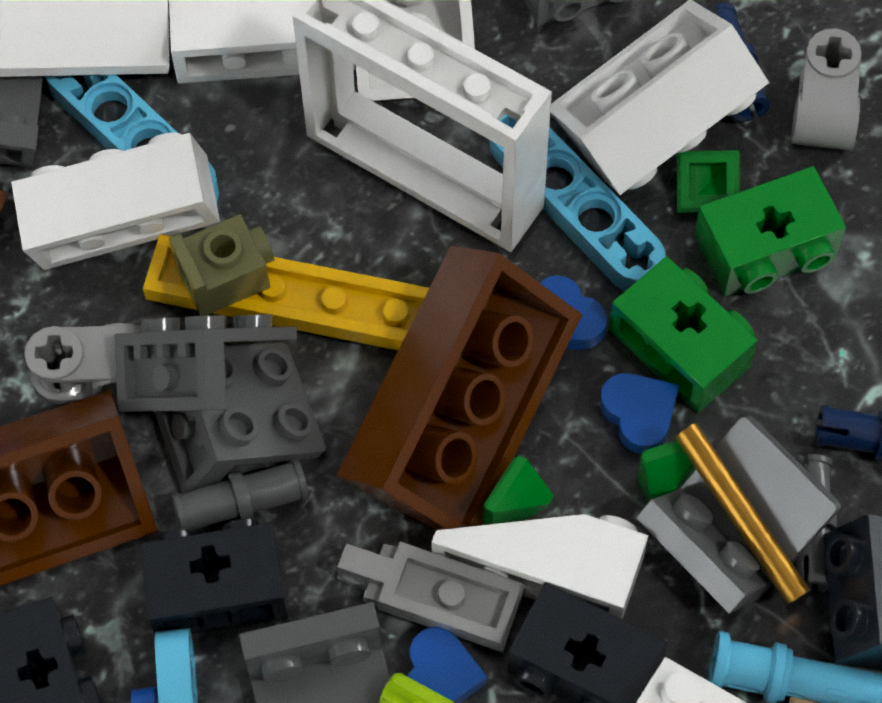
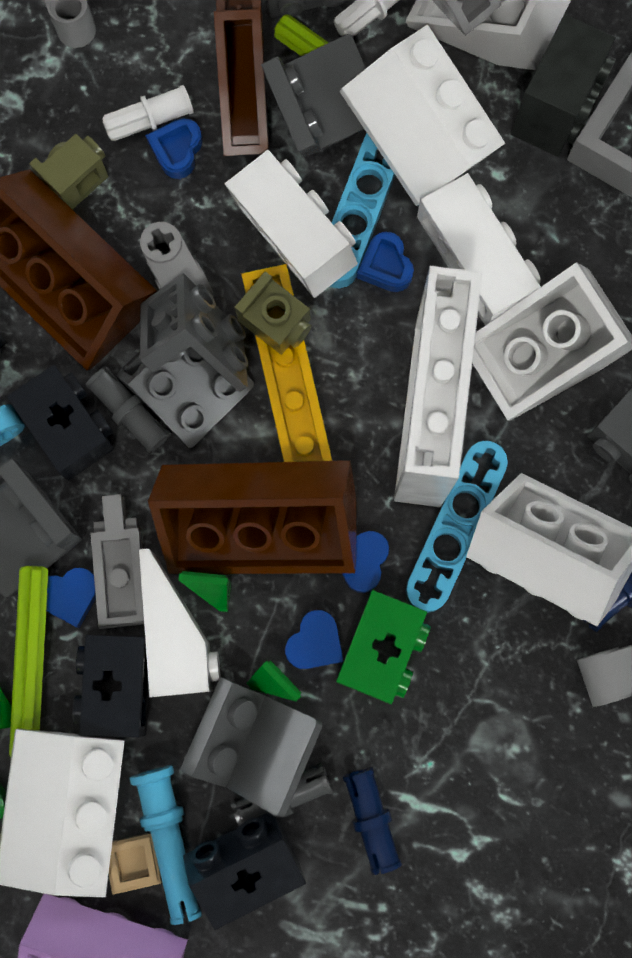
camera: 65 degrees right, 15 degrees up
pearl gold bar [675,423,810,604] -> none
green slope [677,150,741,213] -> none
green brick [694,166,846,297] -> none
none -> blue tile [357,232,414,292]

